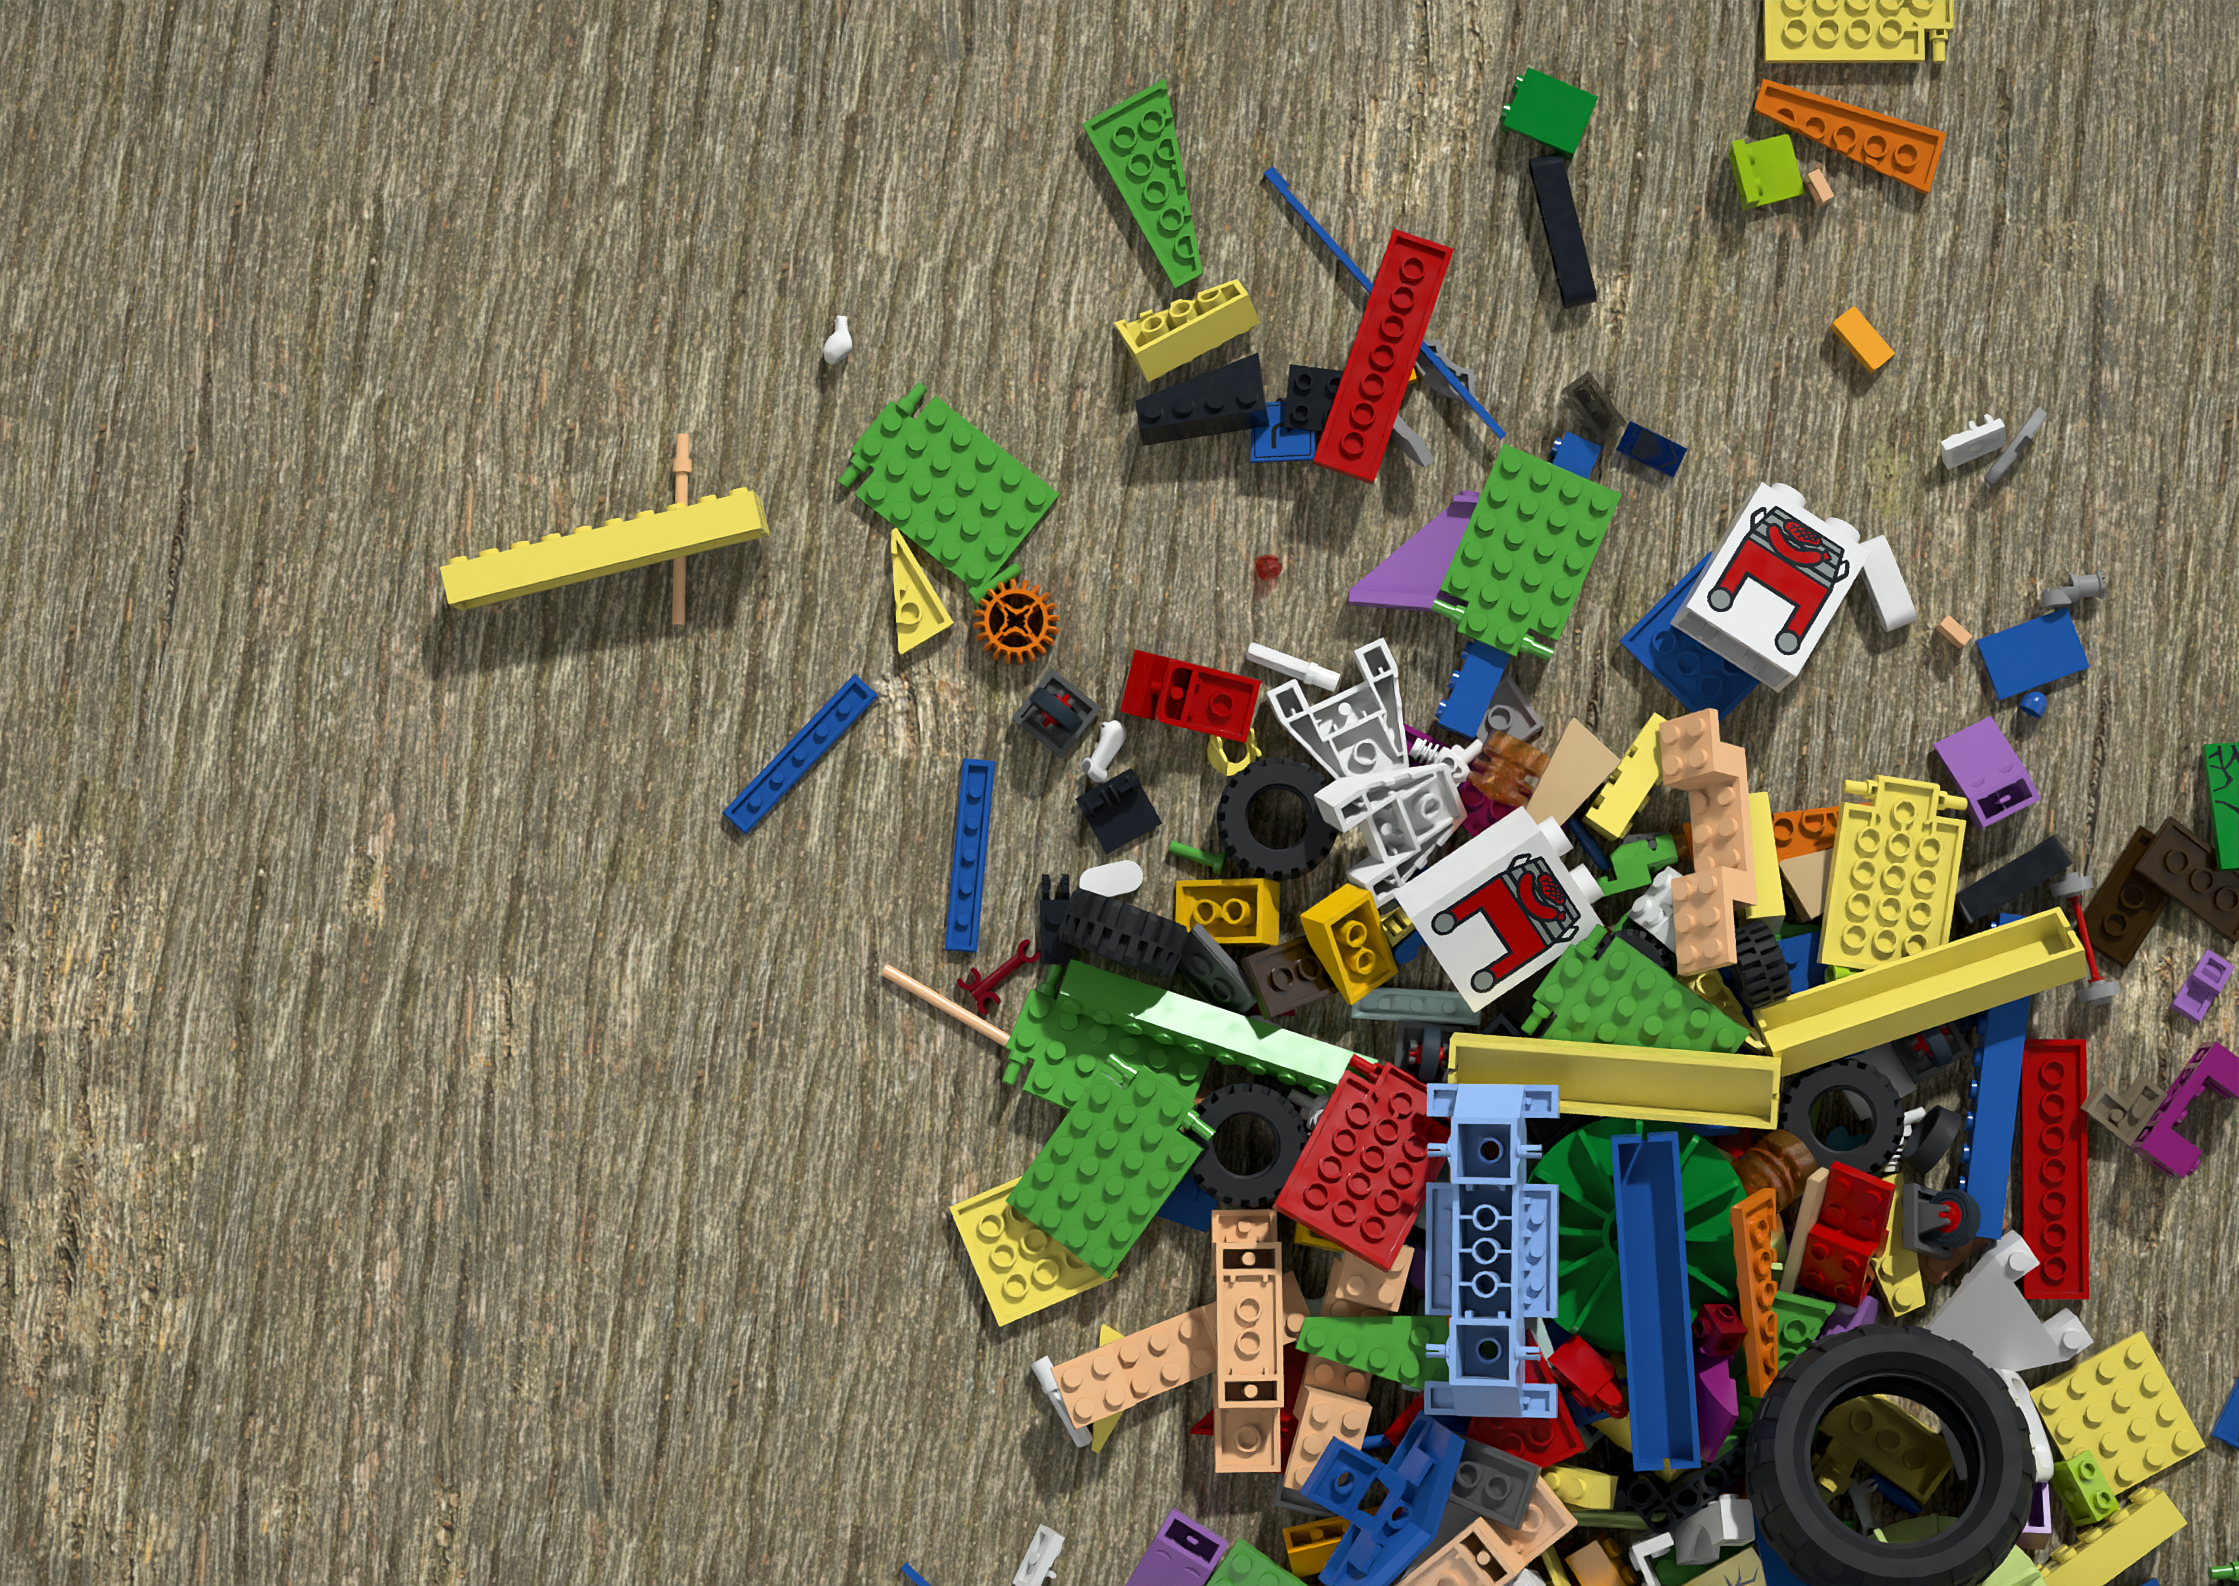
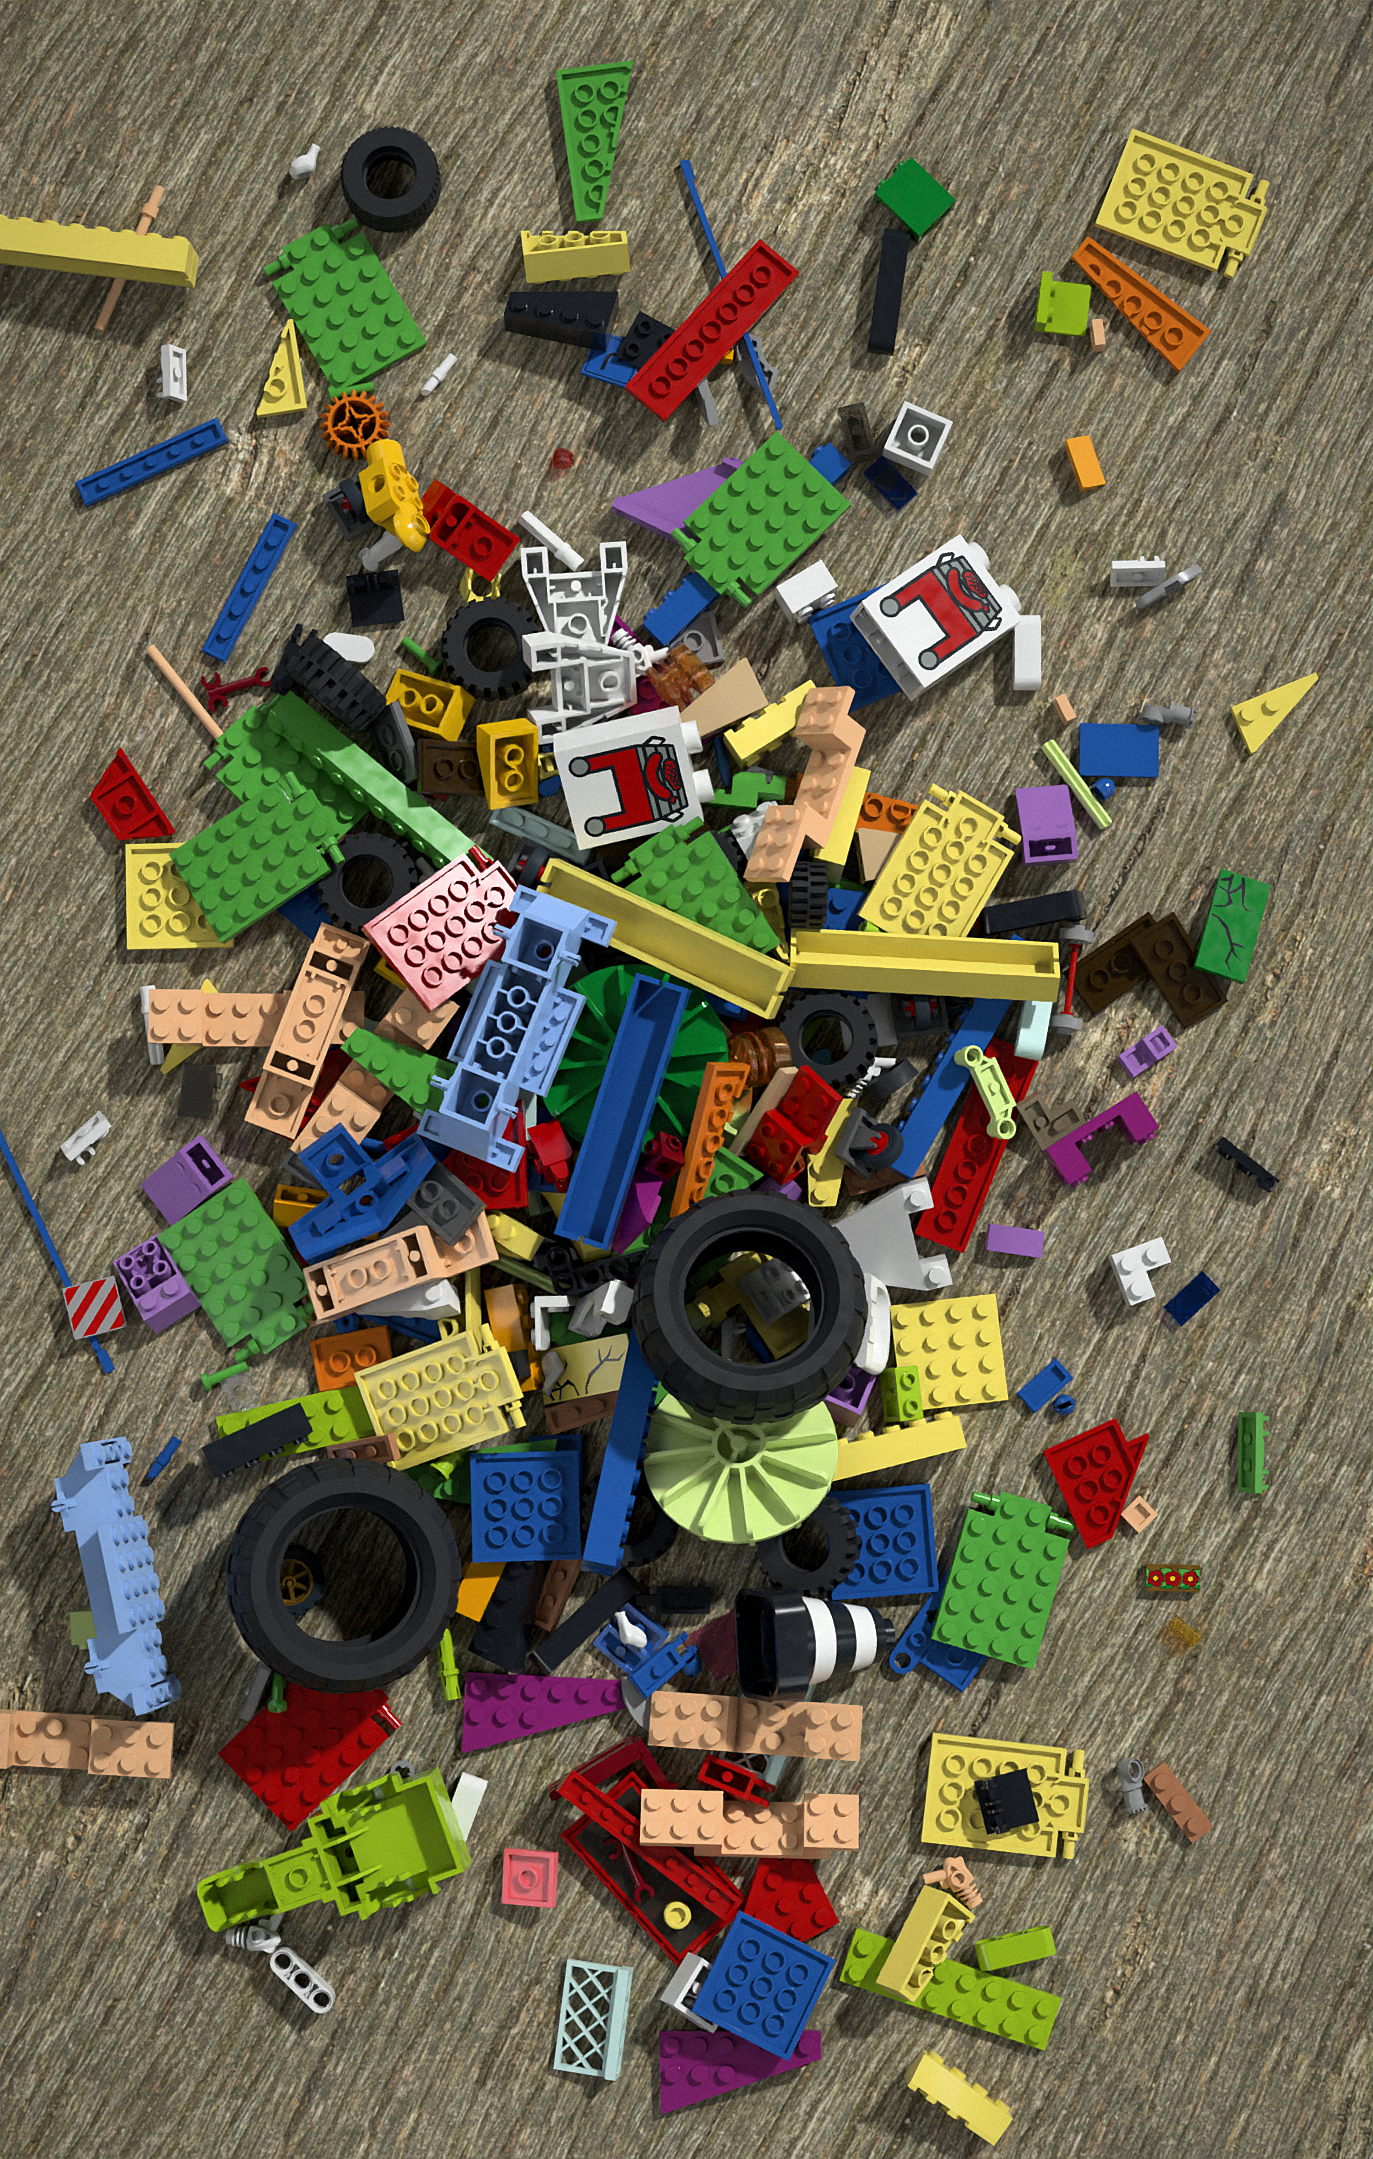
camera: 15 degrees right, 0 degrees up
none -> red wing [90,748,177,842]
none -> white plate [156,344,187,402]
none -> clear smoke brick [177,1063,223,1121]
none -> black tyre [340,126,441,233]
none -> yellow brick [358,439,430,552]
none -> white piece [421,353,458,396]
none -> white bracket [738,1258,810,1326]
none -> white brick [775,560,838,624]
none -> white brick [882,401,953,477]
none -> yellowish green plate [954,1045,1016,1140]
none -> medium lavender slope [984,1224,1045,1258]
none -> light aqua beam [1014,1000,1052,1061]
none -> yellowish green axle [1042,739,1112,830]
none -> light yellow wing [1230,672,1318,755]

